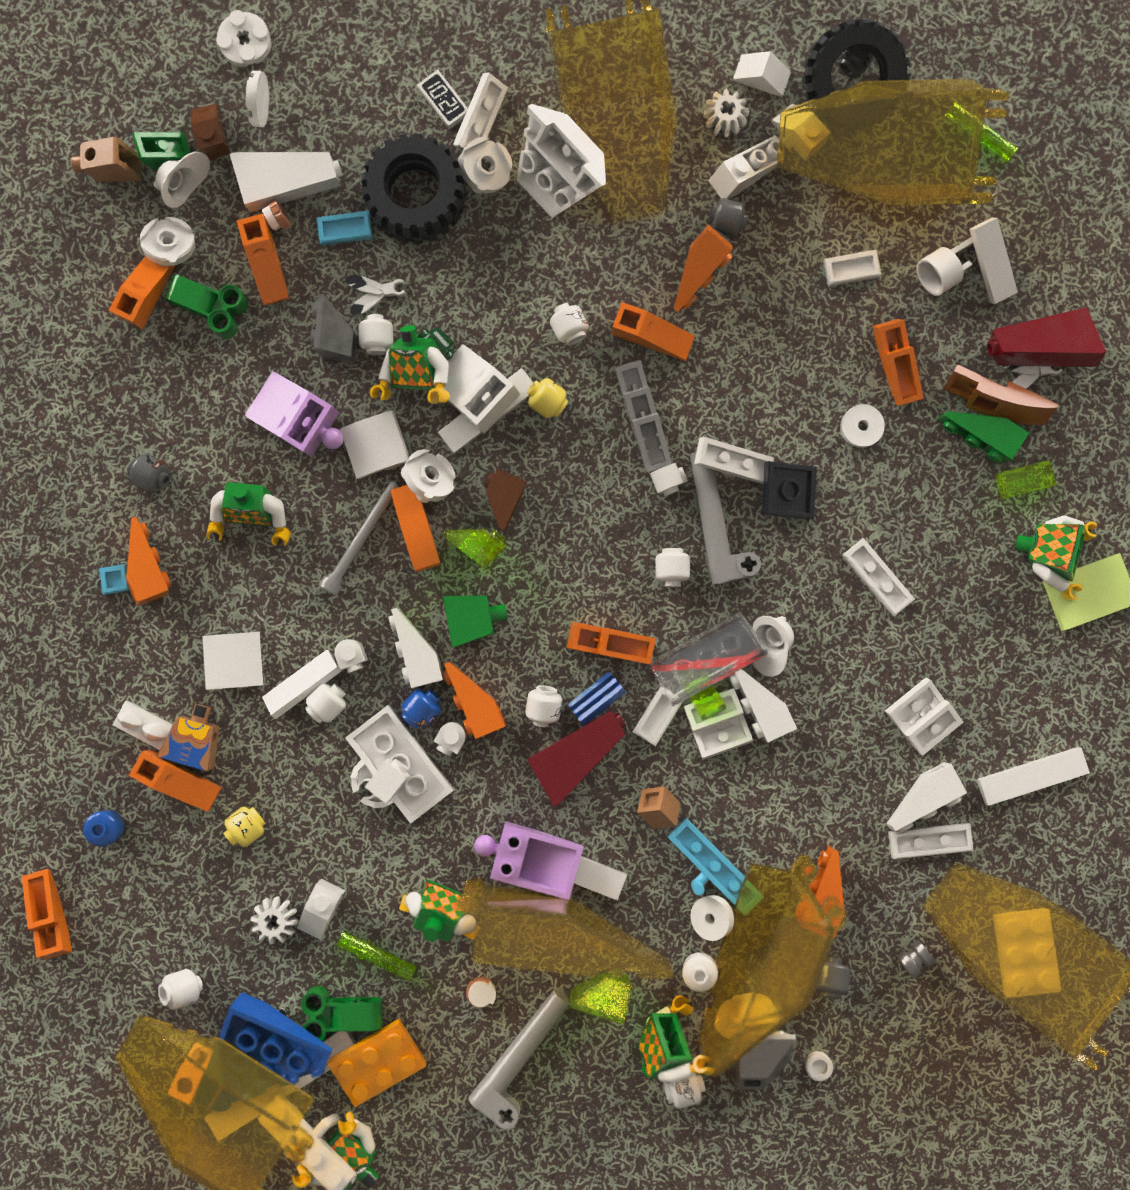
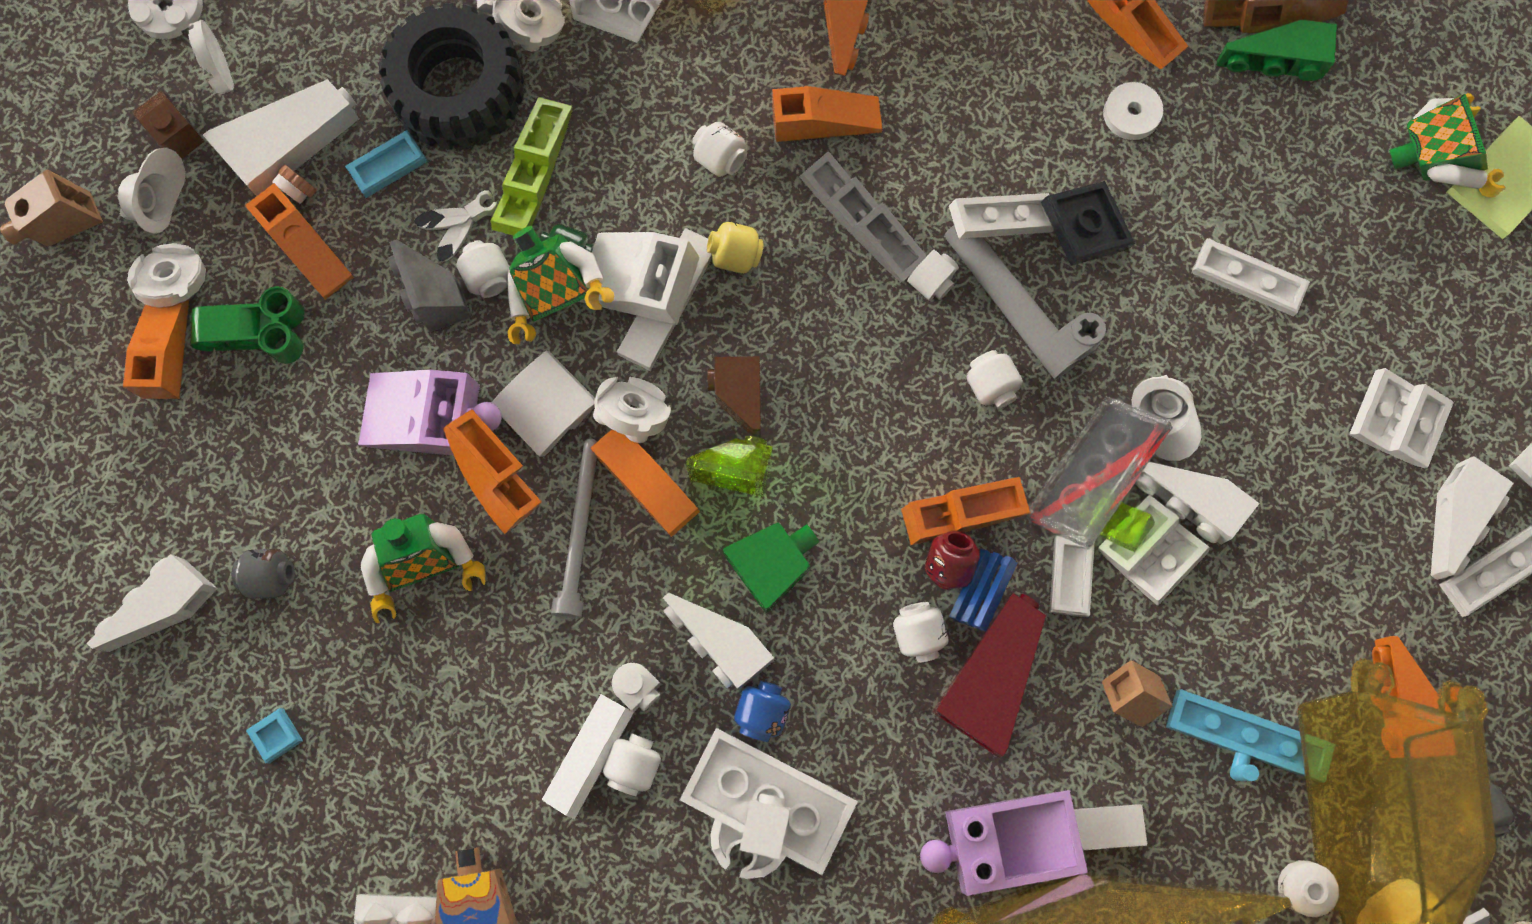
camera: 20 degrees left, 10 degrees down
orange slope [126,516,171,607] -> none
green slope [132,132,190,171] -> none
white slope [202,632,263,690] -> none
white plate [434,722,467,756] -> none
orange slope [442,662,506,739] -> none
white piece [691,895,734,941] -> none
clear neon green slope [995,460,1057,499] -> none
none -> white slope [87,554,217,652]
none -> orange slope [444,409,542,534]
none -> lime slope [491,97,572,236]
none -> dark red head [925,531,980,590]

